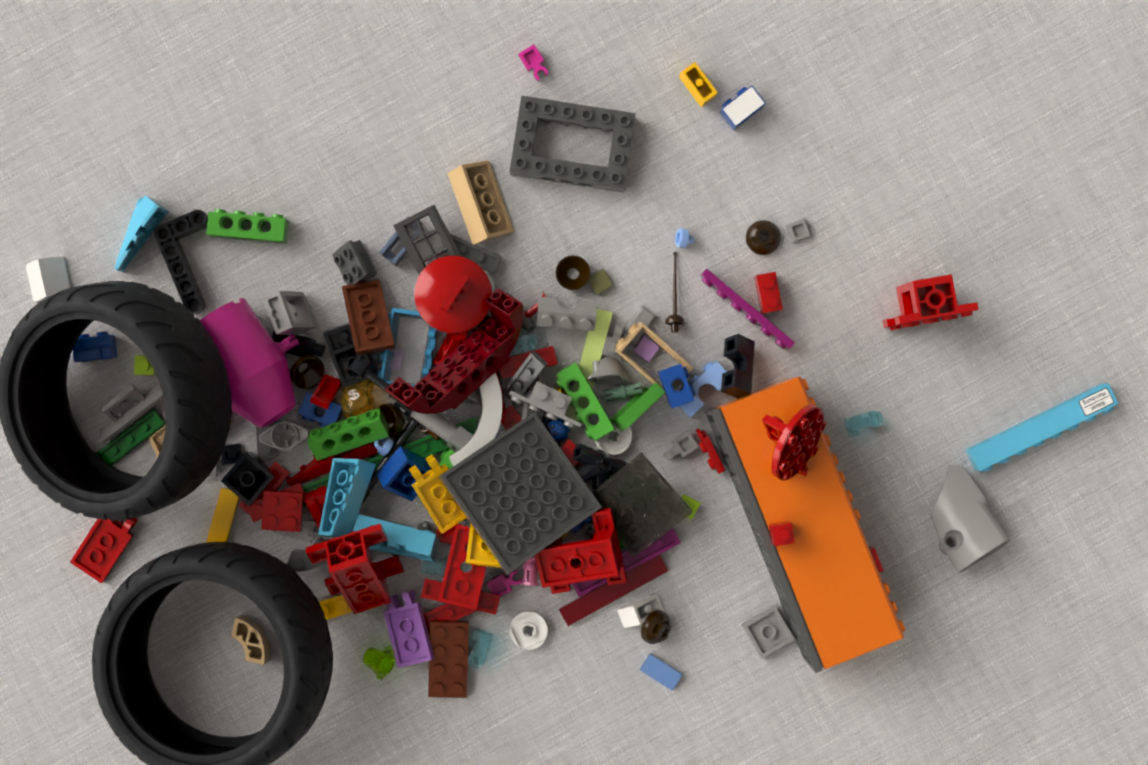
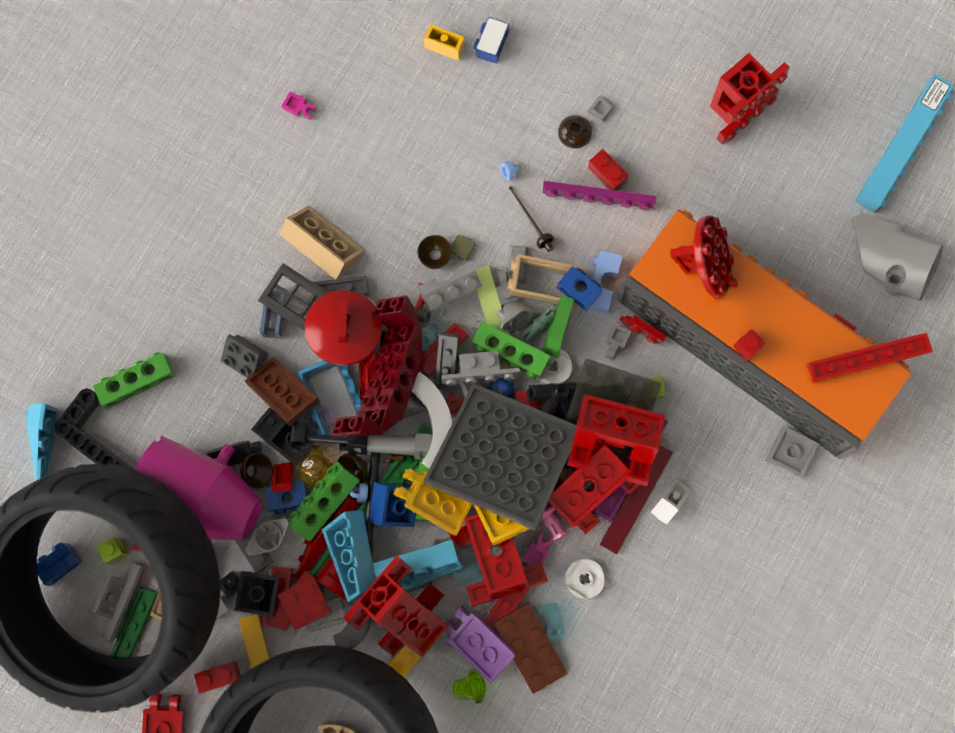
camera: 25 degrees left, 10 degrees down
light grey window [263,291,316,335] -> none
dark grey brick [509,95,636,192] -> none
lavender tile [633,336,660,362] -> none
medium blue tile [640,653,683,691] -> none
dark brown piece [641,610,671,644] -> none
black arch [721,334,755,399] -> none
clear light blue leg [844,411,883,437] -> none
none -> red brick [194,661,241,694]
none -> red piece [567,394,665,486]
none -> red plate [806,332,933,384]

